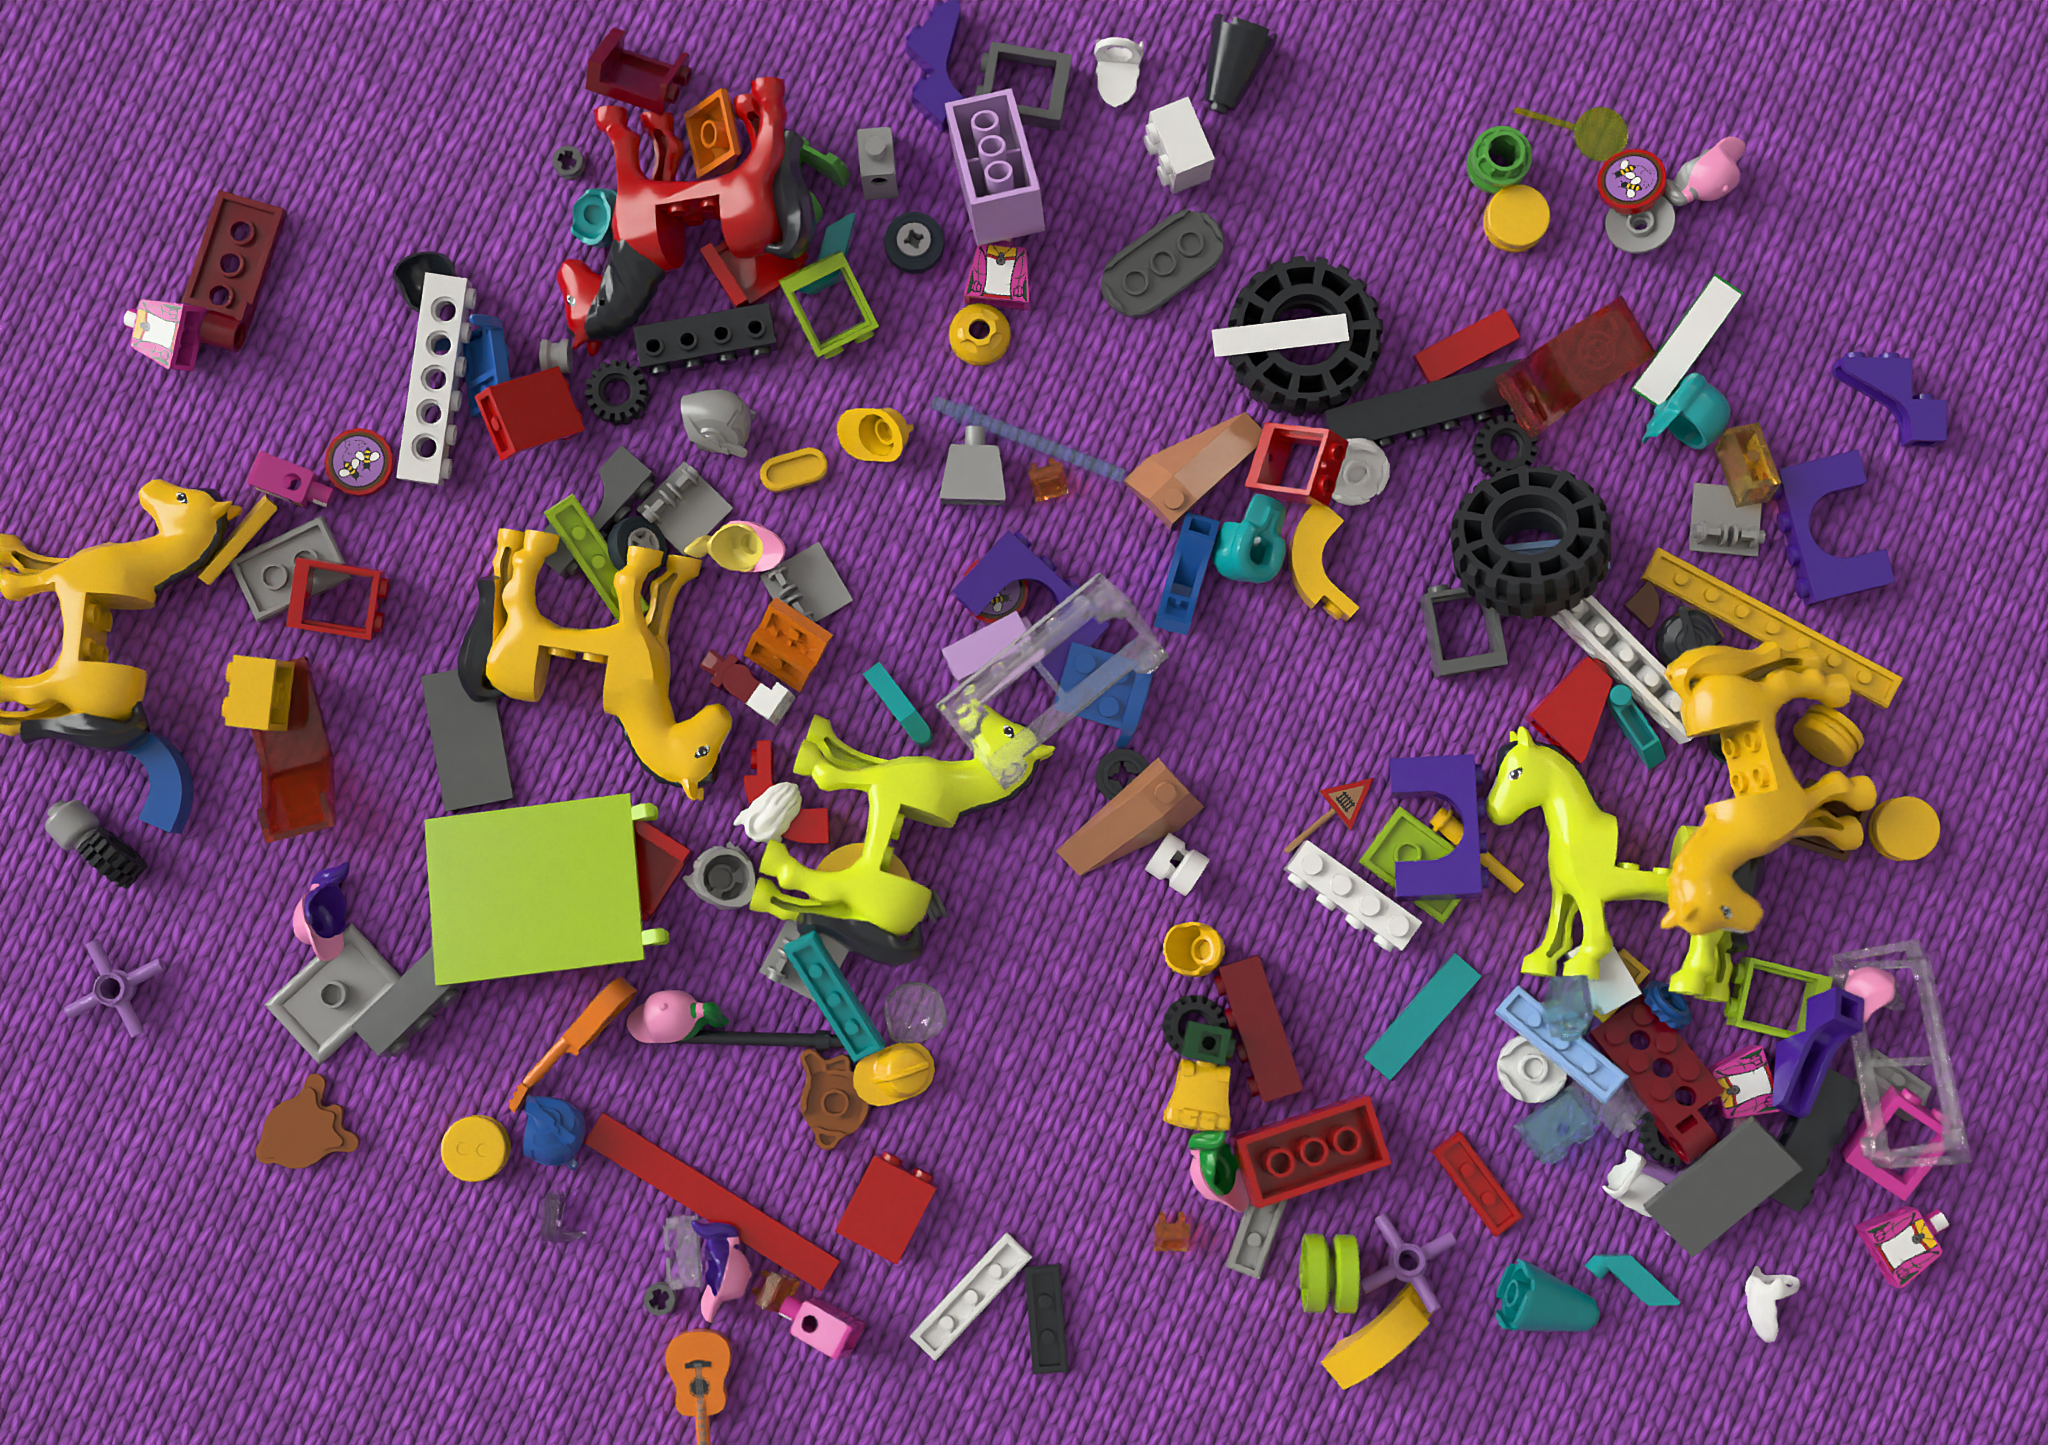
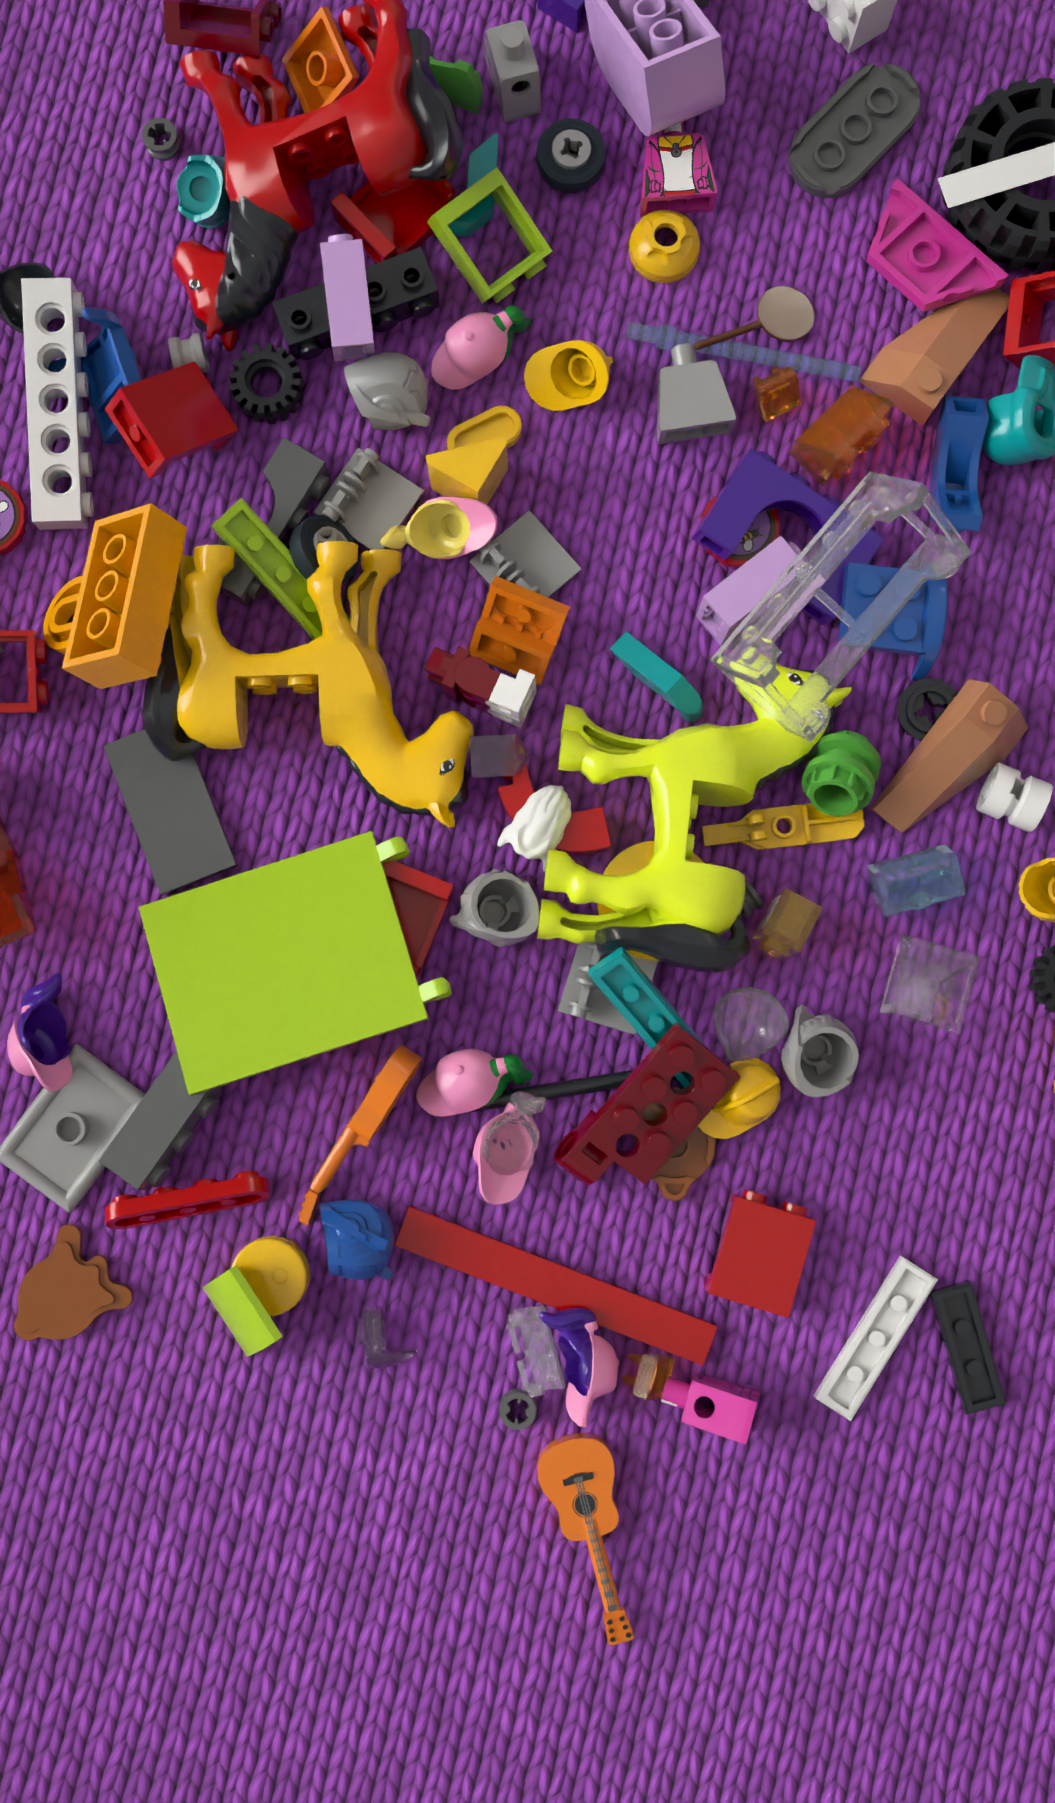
camera: 10 degrees left, 0 degrees up
none -> light orange brick [43,503,187,689]
none -> red plate [105,1171,270,1229]
none -> lime slope [202,1265,283,1357]
none -> lavender window [320,234,374,361]
none -> yellow slope [425,436,508,505]
none -> bright pink hair [431,305,531,390]
none -> clear purple plate [469,734,528,778]
none -> clear hair [473,1091,546,1205]
none -> dark red hinge [553,1022,740,1186]
none -> piece [694,286,814,350]
none -> yellow piece [702,803,865,850]
none -> clear yellow brick [753,888,823,959]
none -> light grey helmet [781,1004,859,1097]
none -> clear orange slope [790,386,895,487]
none -> bright green piece [802,730,881,817]
none -> clear light blue brick [866,844,966,917]
none -> dark pink wing [867,178,1009,312]
none -> clear slope [880,934,981,1035]

